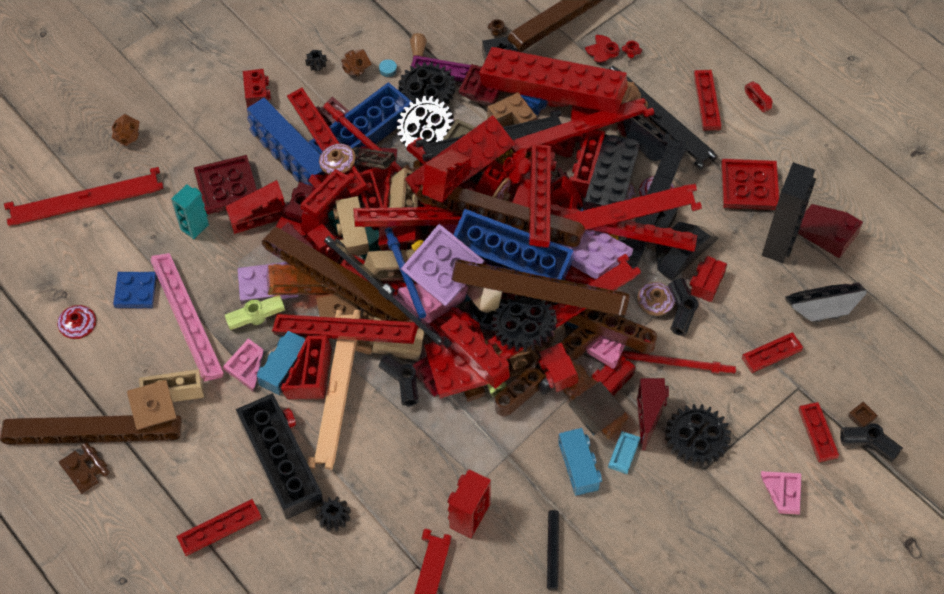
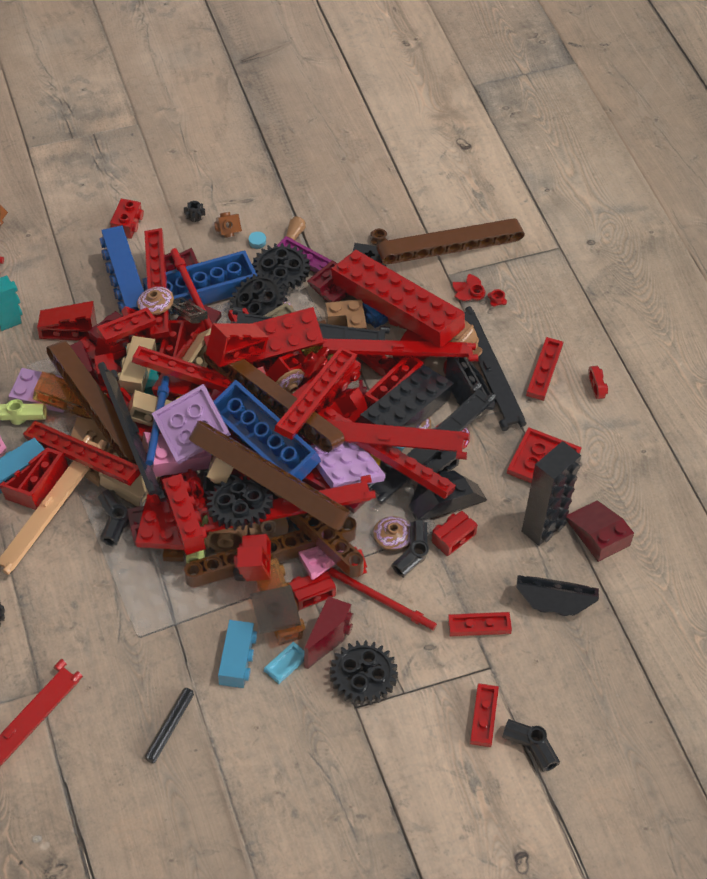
camera: 20 degrees right, 5 degrees down
dark red plate [193,155,257,215] -> none
red brick [447,469,491,539] -> none
bright pink wing [761,471,801,515] -> none
reddish brown plate [848,401,878,427] -> none

